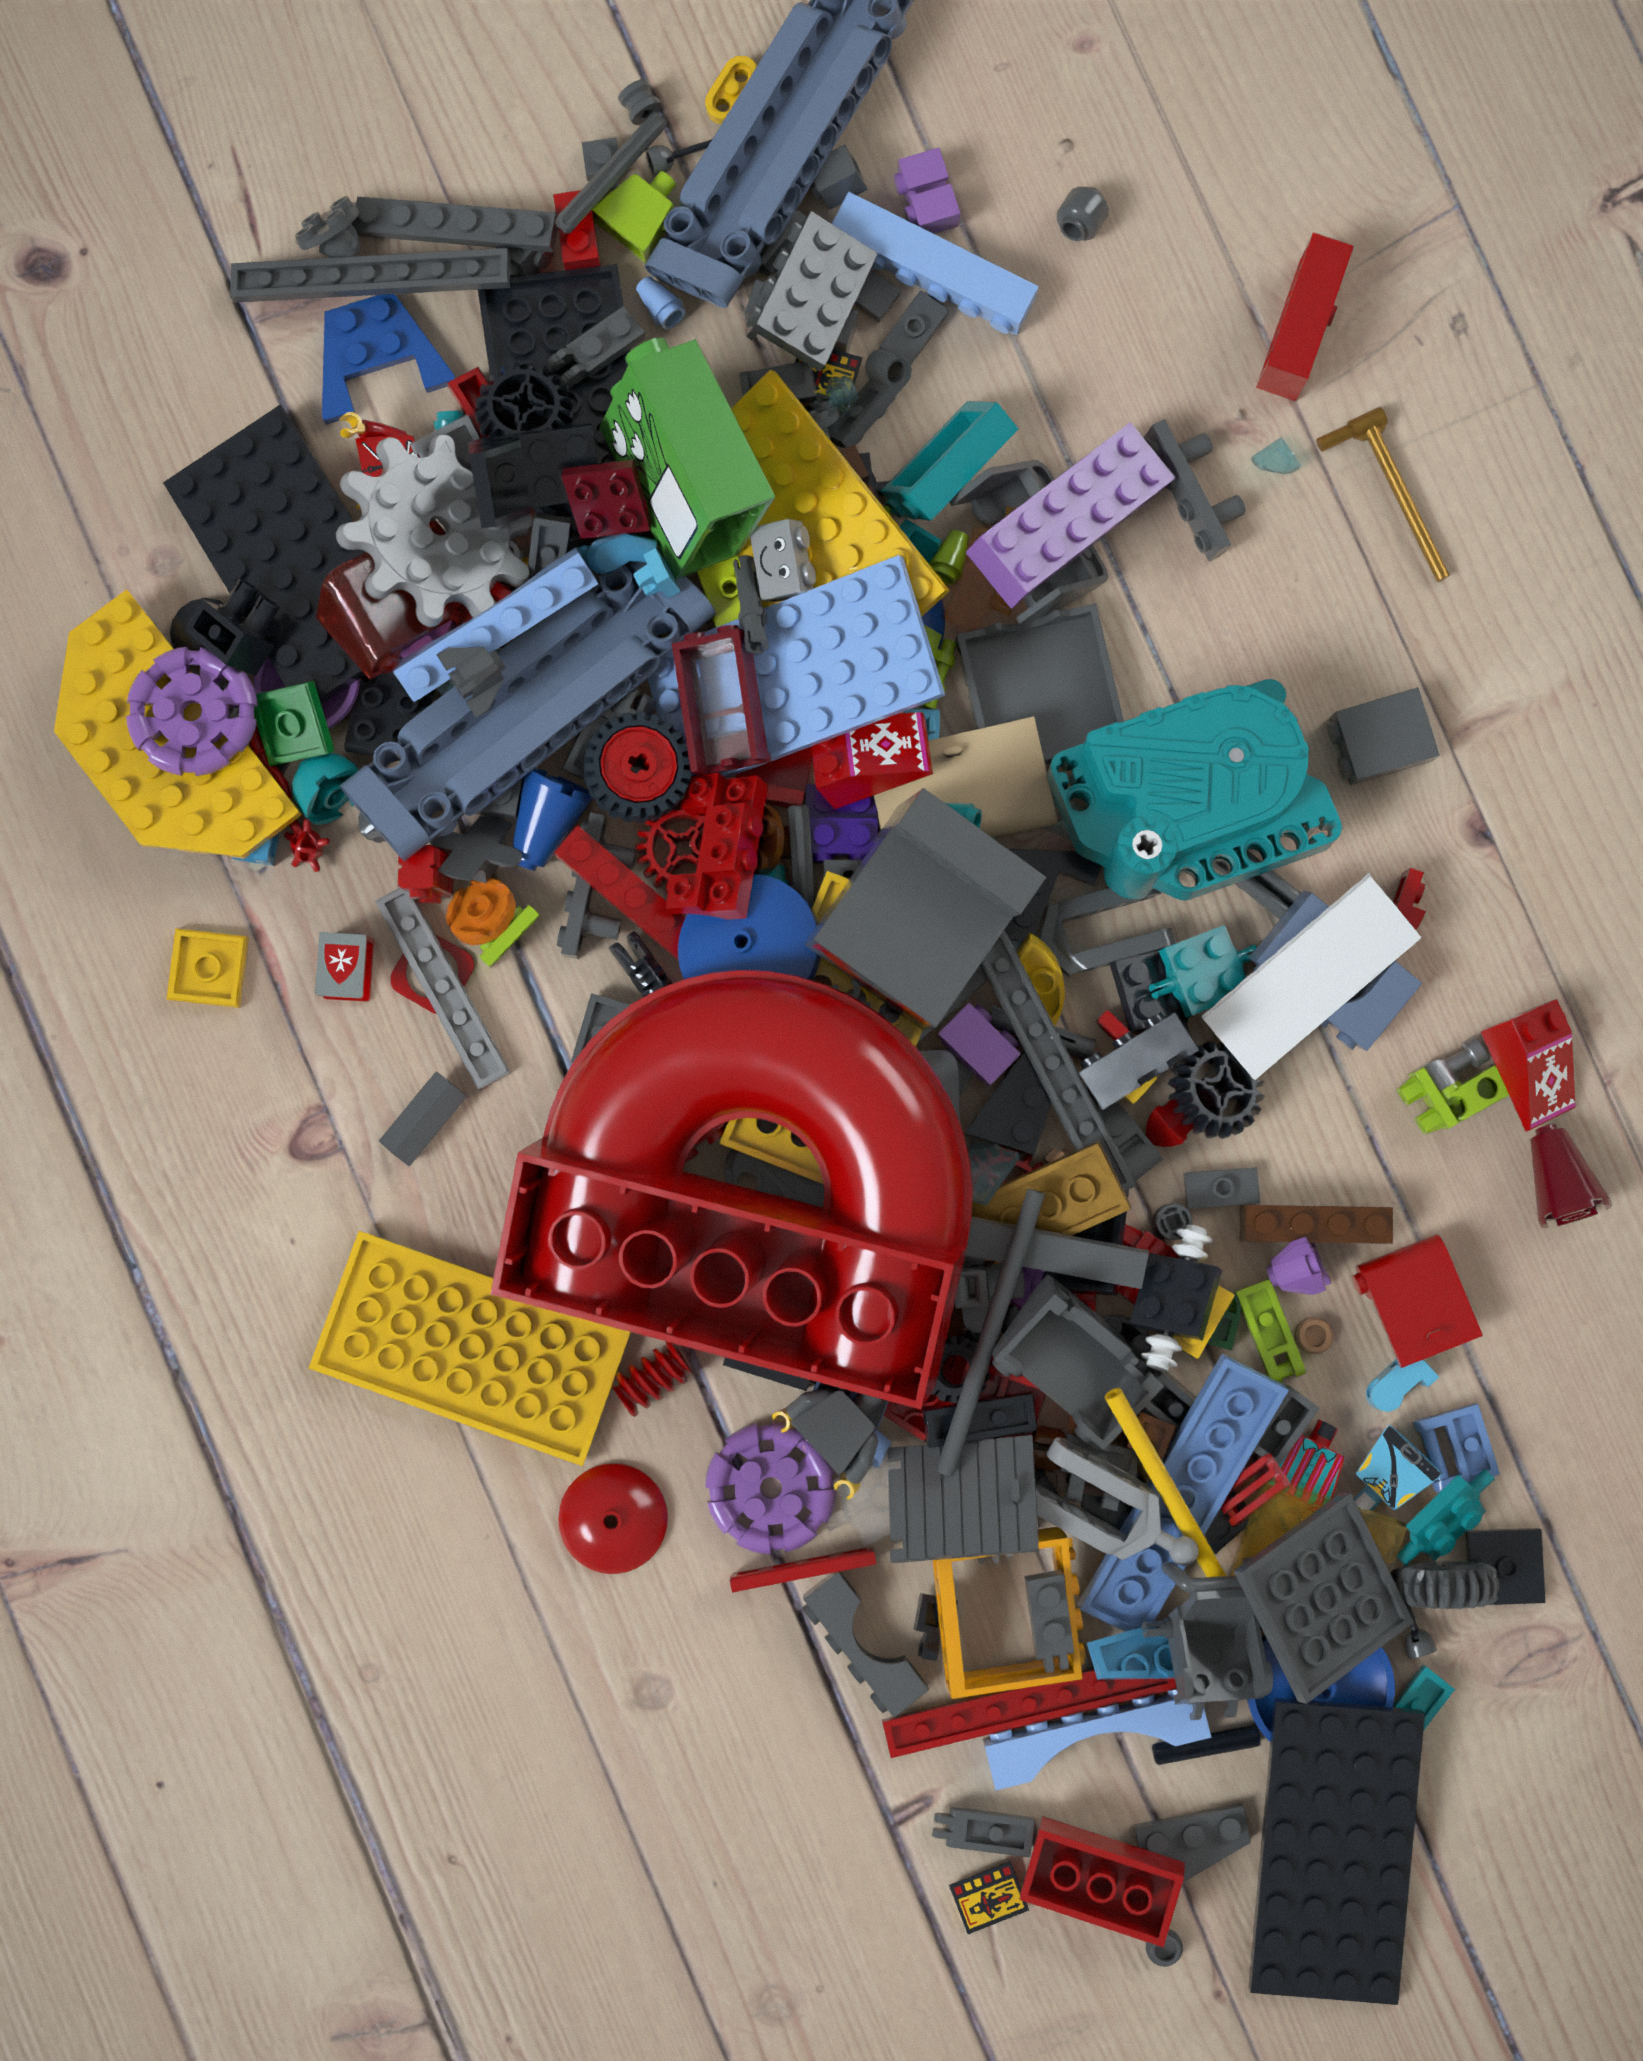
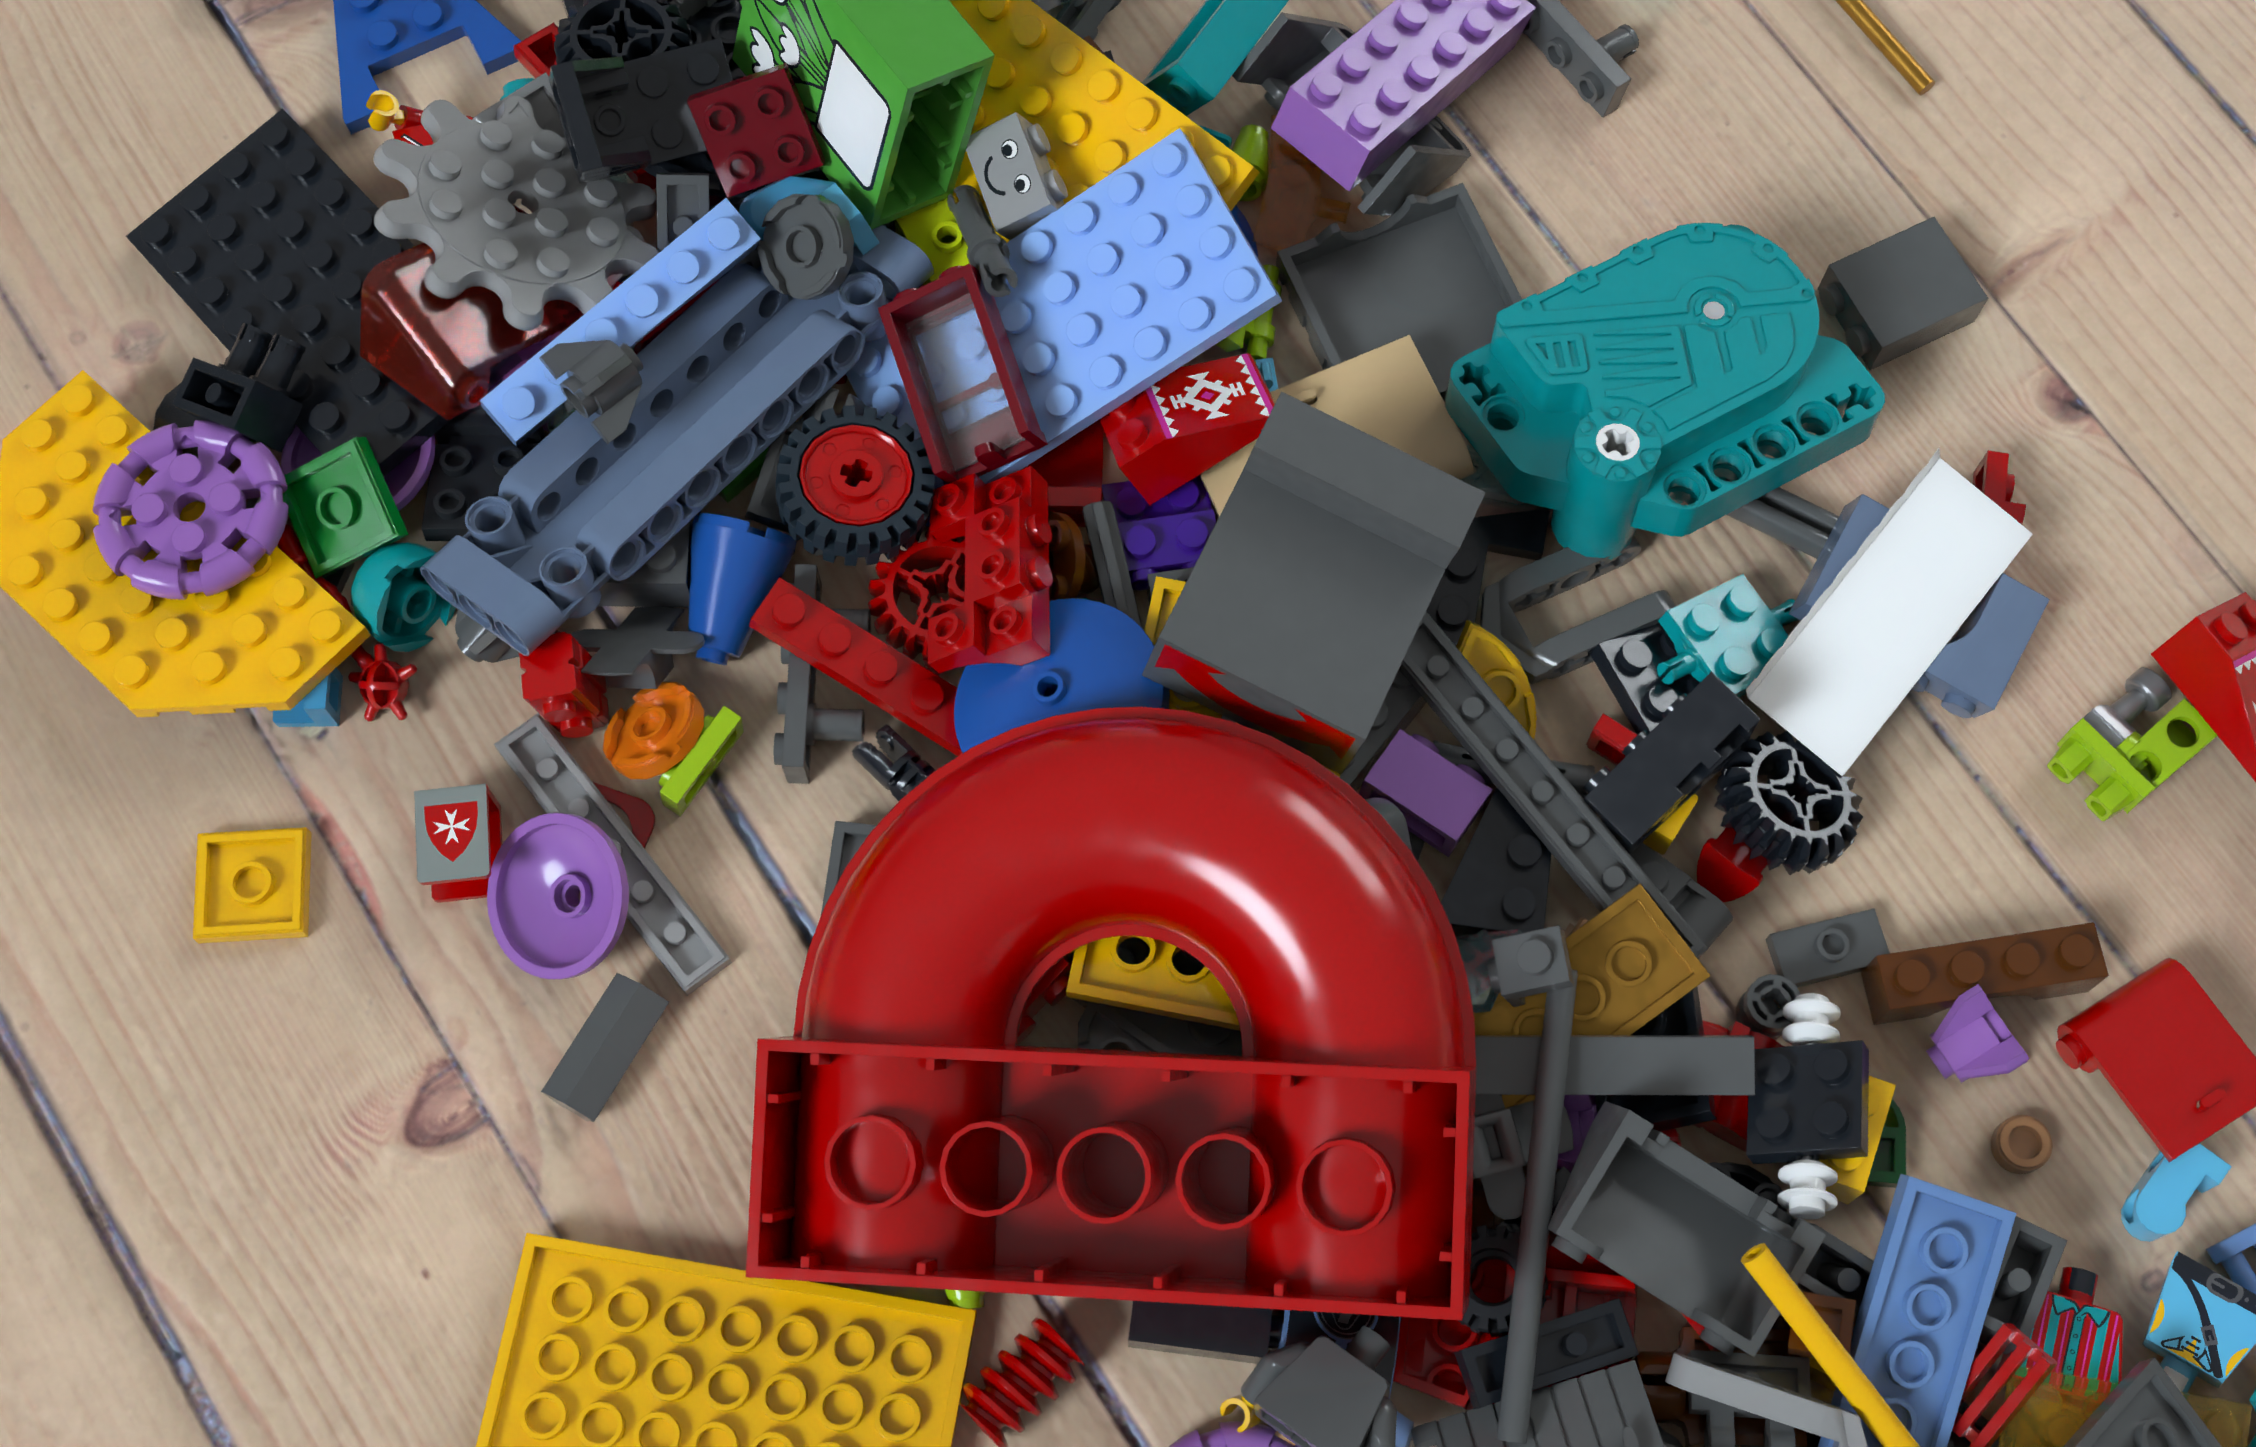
camera: 10 degrees left, 15 degrees down
lime plate [1234,1279,1306,1384] -> none
none -> medium lavender dish [487,813,629,979]
none -> dark grey tile [758,194,854,300]
none -> dark grey bracket [1487,925,1574,1007]

